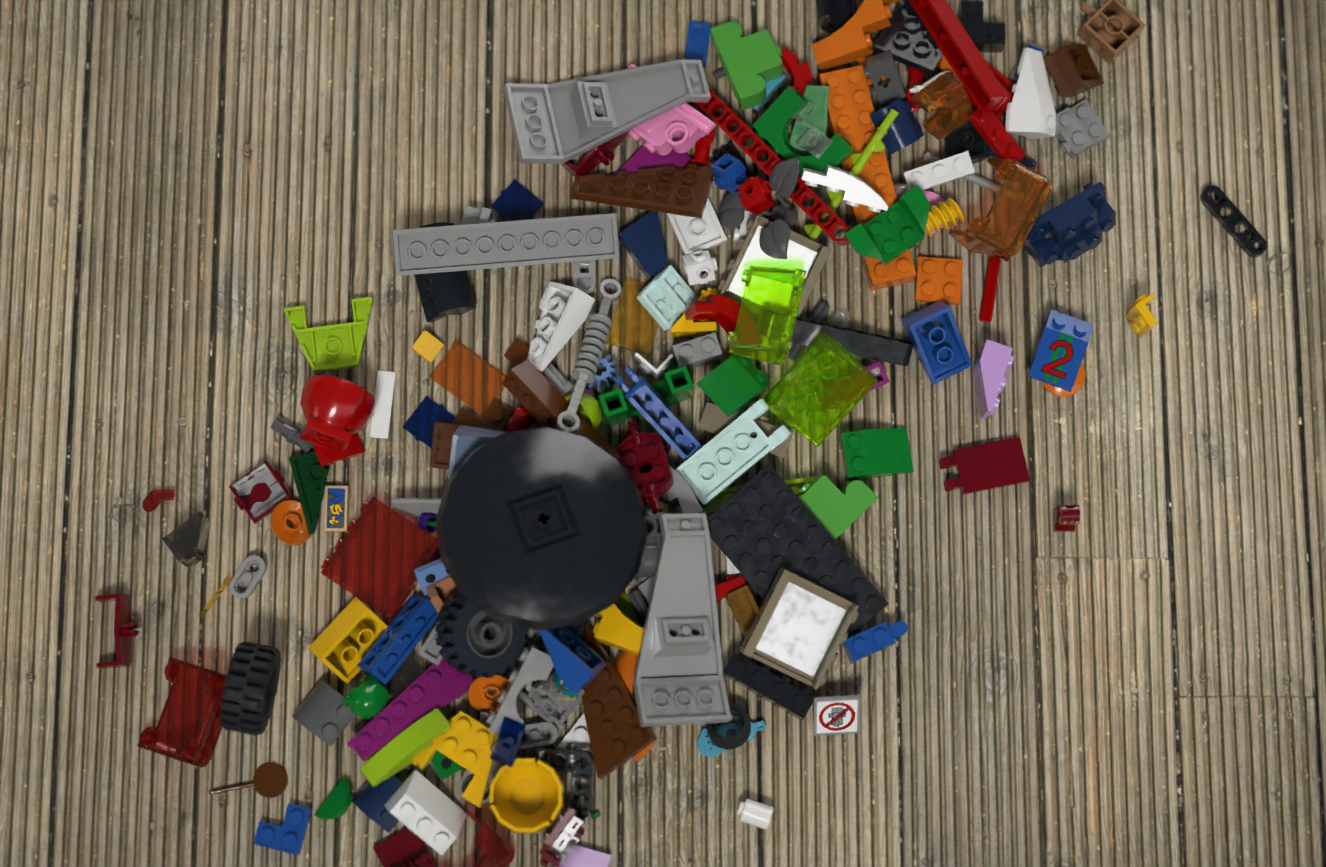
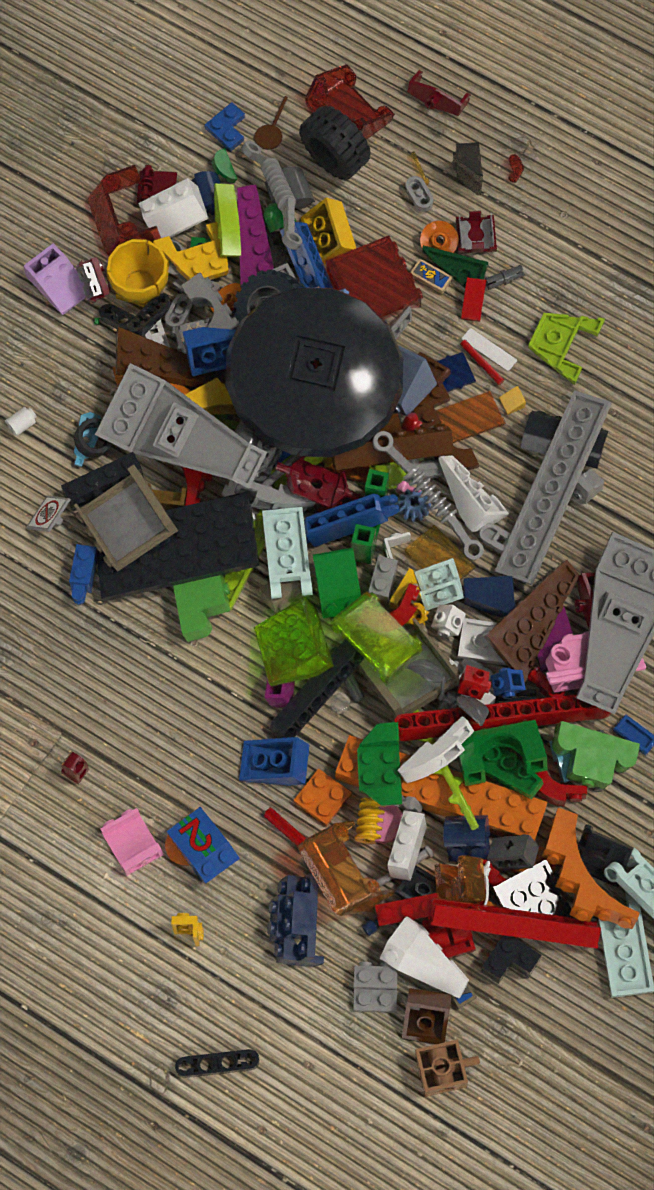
camera: 130 degrees right, 10 degrees down
red plate [299,375,376,455] -> none
clear blue slope [489,717,526,767] -> none
clear blue piece [491,179,544,221] -> none
clear panel [795,115,833,159] -> none
green slope [839,428,914,482] -> none
dark red tile [939,437,1030,495] -> none
lavender slope [973,339,1014,420] -> none
none -> bright pink panel [100,808,163,876]
none -> light grey piece [241,141,303,250]
none -> red bar [460,339,505,385]

